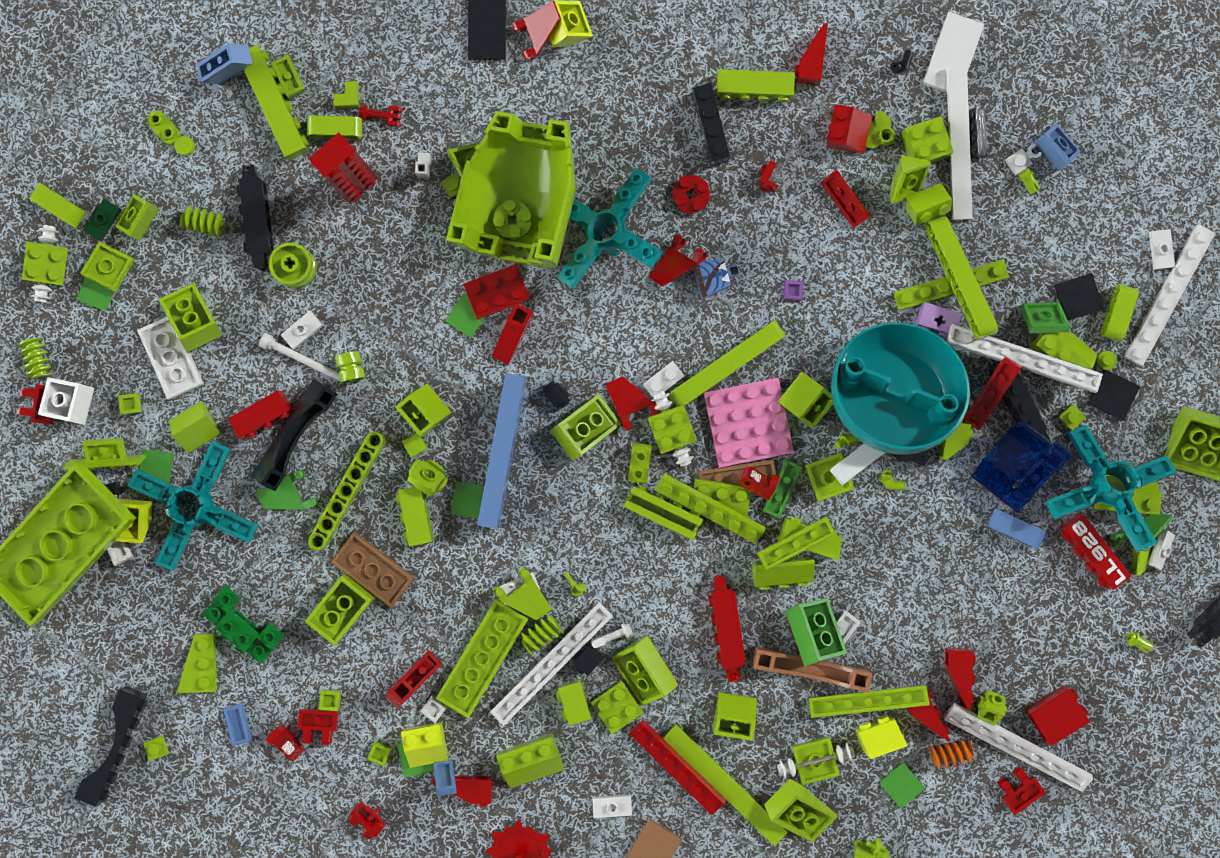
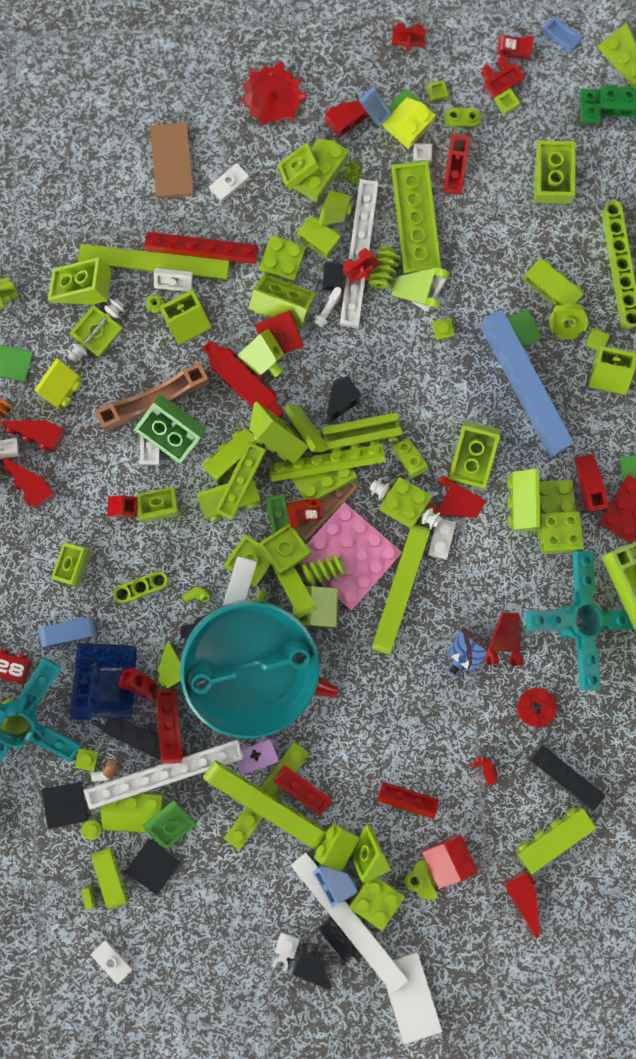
camera: 140 degrees right, 5 degrees down
medium nougat tile [331,531,415,609] -> none
black brick [543,380,571,409] -> none
lime hand [563,572,587,596] -> none
medium lavender tile [783,280,804,301] -> none
lime plate [809,685,929,718] -> none
black arm [890,50,914,74] -> none
lime pin [1018,168,1041,194] -> none
medium blue slope [1034,123,1081,171] -> none
white plate [1124,224,1216,366] -> none
none -> lime slope [51,542,92,588]
none -> lime tile [81,885,96,910]
none -> arm [91,760,118,782]
none -> red brick [107,495,138,518]
none -> lime beam [113,571,169,604]
none -> red leg [117,668,158,700]
none -> lime slope [137,486,180,523]
none -> lime plate [146,295,164,313]
none -> white plate [154,268,193,292]
none -> torso [237,329,284,378]
none -> lime slope [249,401,308,463]
none -> red plate [254,310,304,354]
none -> lime plate [258,523,312,576]
none -> lime tile [271,565,317,618]
none -> red plate [273,765,332,816]
none -> lime plate [278,142,320,190]
none -> lime tile [284,404,328,452]
none -> black slope [292,943,332,991]
none -> lime piece [302,554,346,586]
none -> medium blue slope [313,866,358,908]
none -> red cone [314,677,338,698]
none -> lime slope [318,190,353,226]
none -> black slope [327,376,361,423]
none -> clear neon green tile [342,159,361,186]
none -> red hips [342,248,380,283]
none -> lime plate [432,317,455,341]
none -> lime plate [444,107,482,128]
none -> lime slope [507,469,540,532]
none -> lime piece [537,480,584,554]

